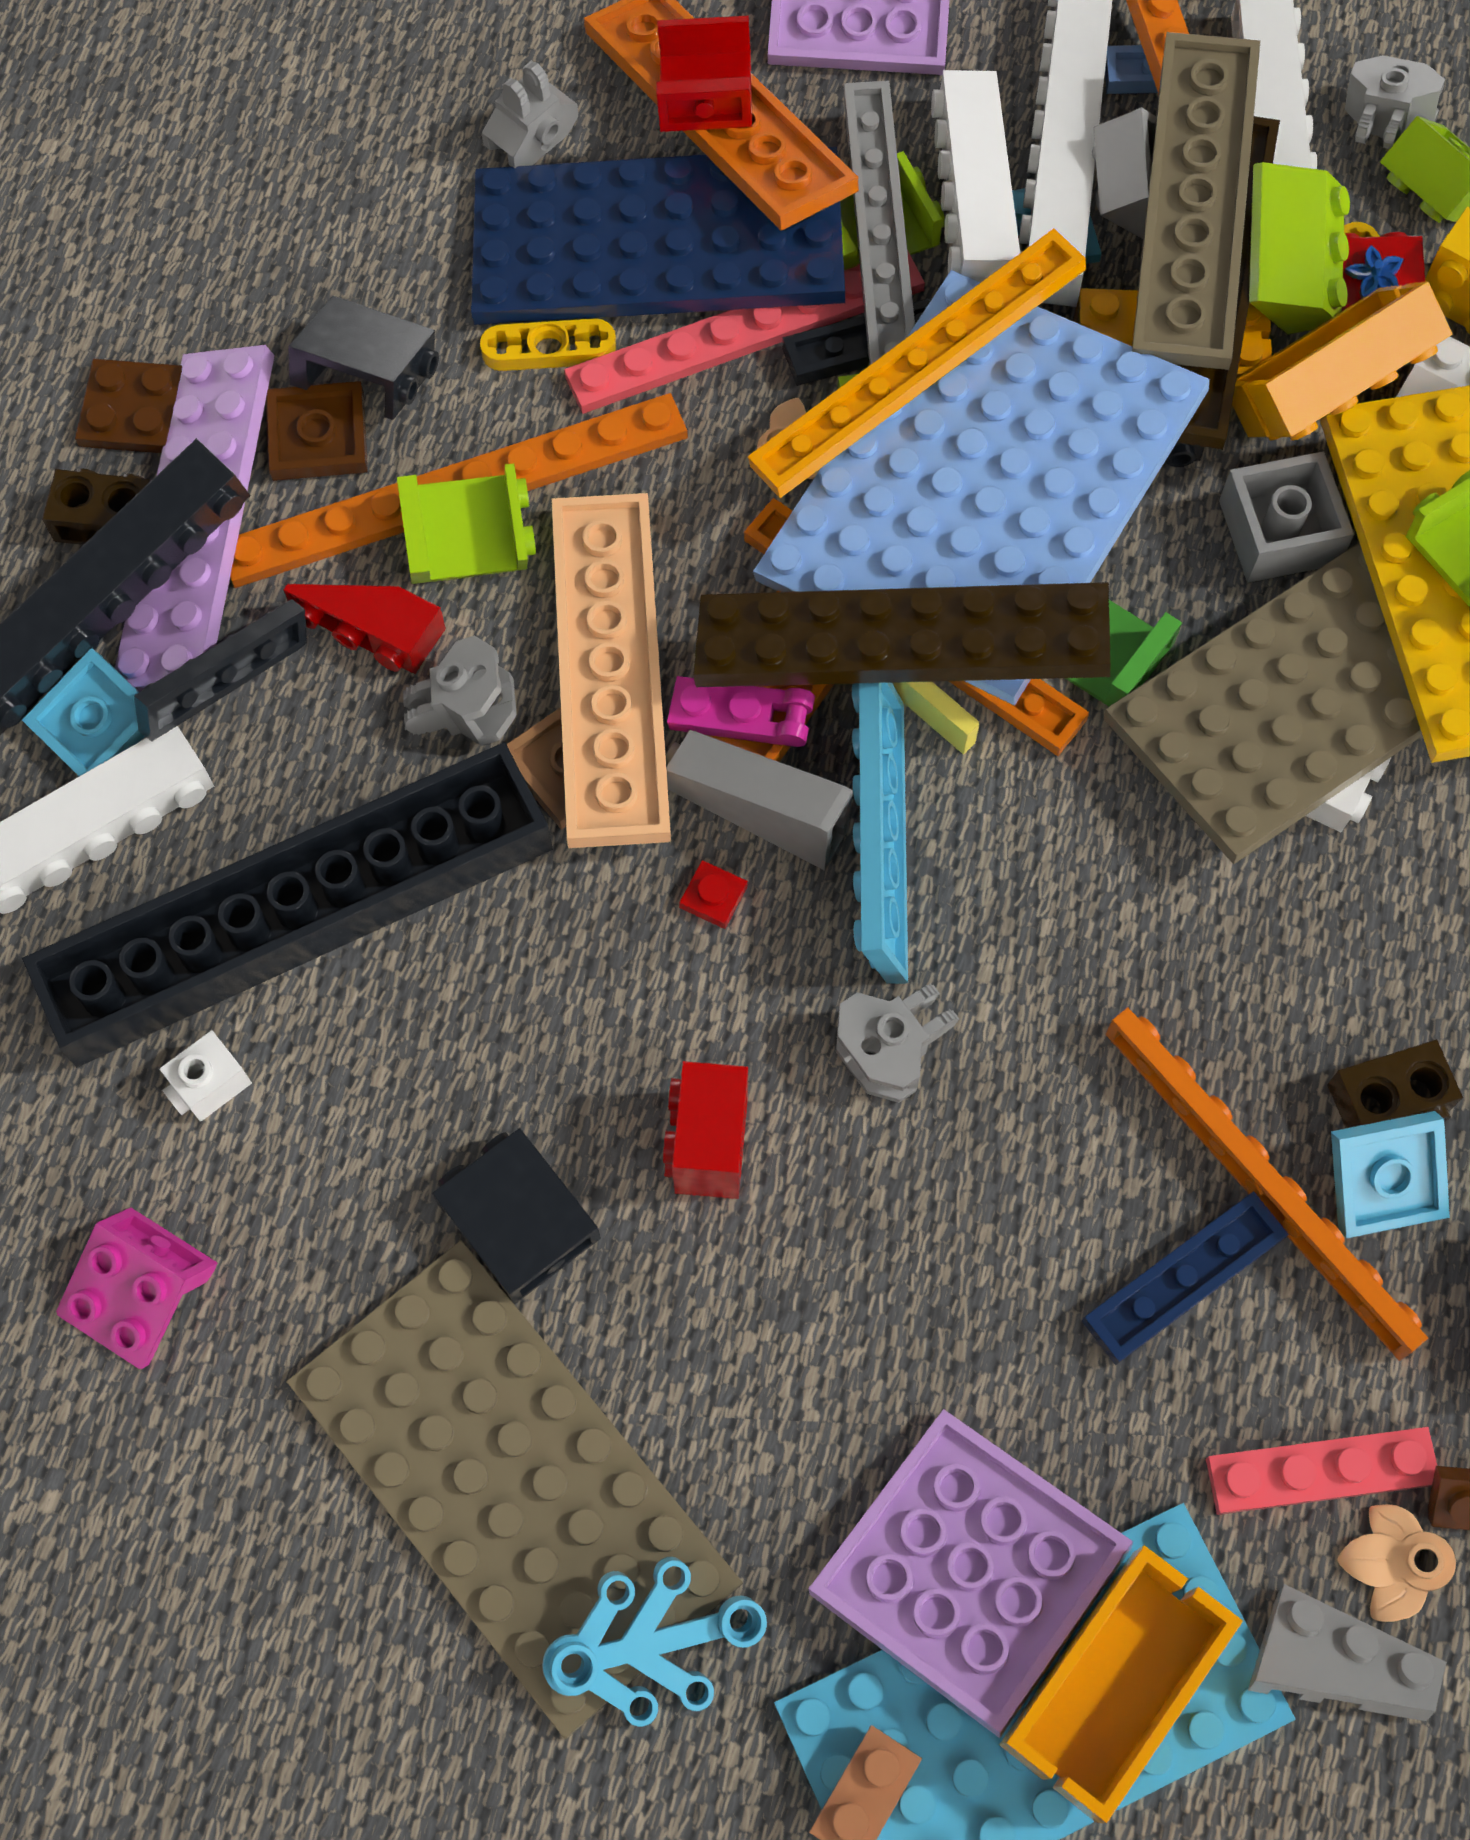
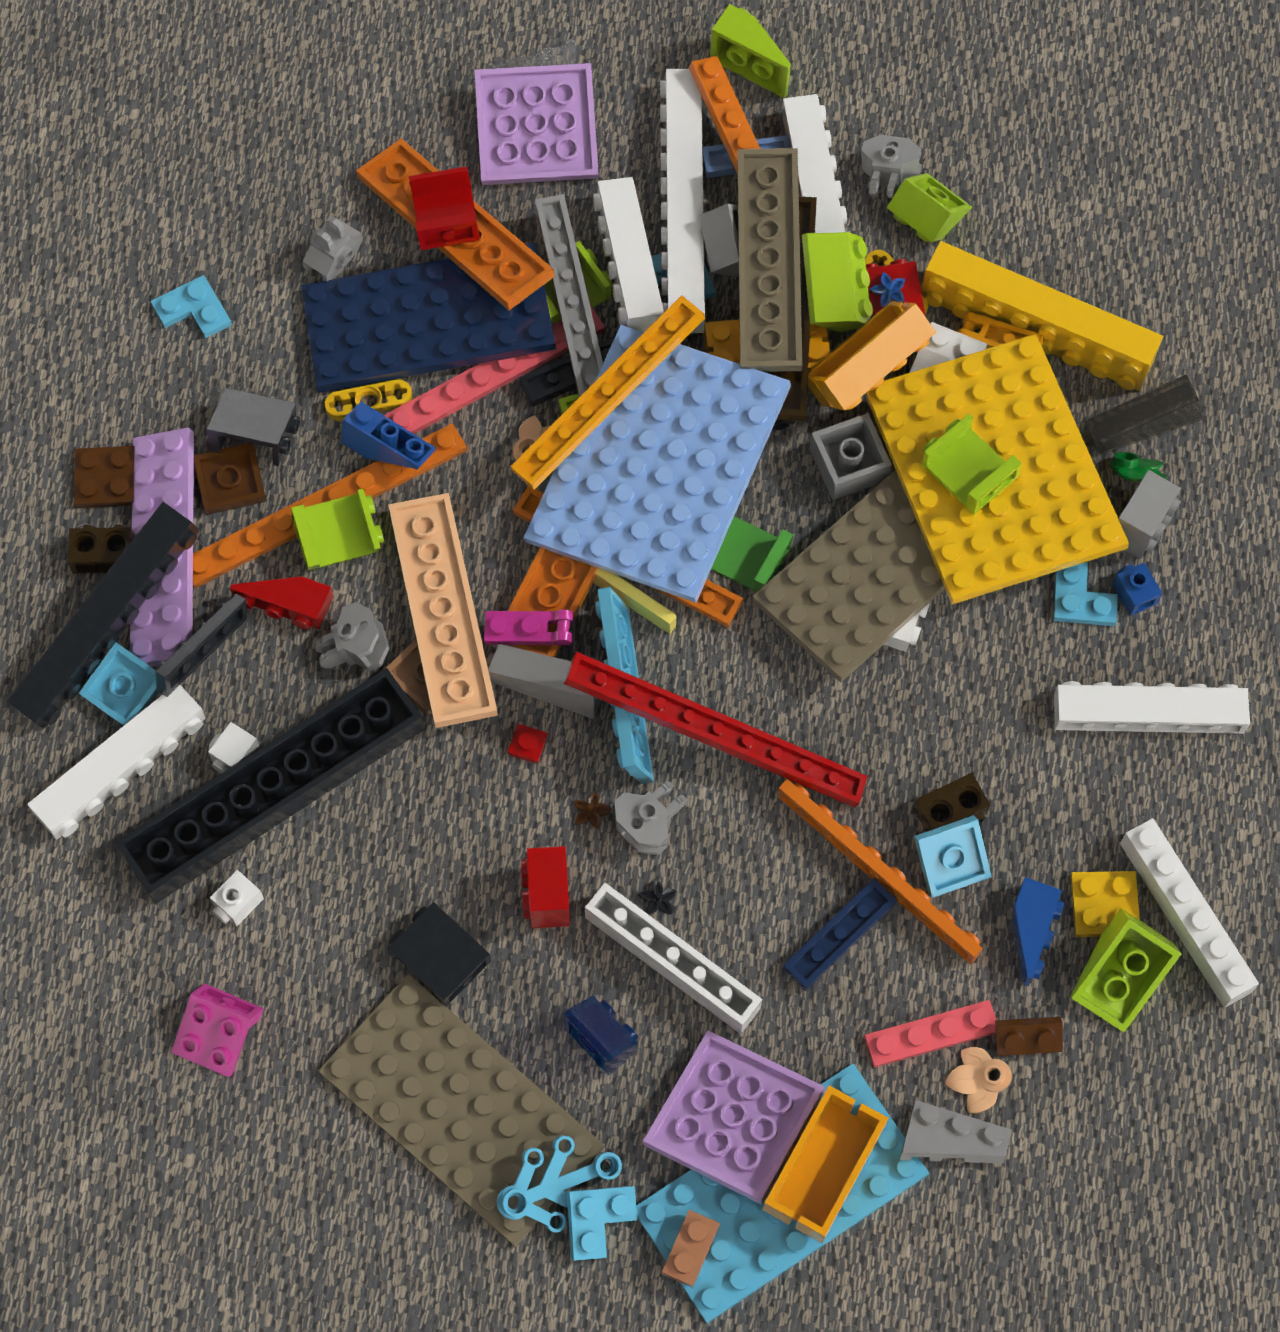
camera: 10 degrees left, 0 degrees up
dark brown plate [693,582,1111,687] -> none
none -> medium azure plate [151,275,232,338]
none -> white brick [208,722,260,774]
none -> blue slope [341,401,436,469]
none -> clear blue slope [563,996,638,1076]
none -> red plate [564,652,868,808]
none -> medium azure plate [566,1186,637,1261]
none -> reddish brown plant [574,792,612,829]
none -> white brick [585,883,762,1034]
none -> black plant [638,879,677,915]

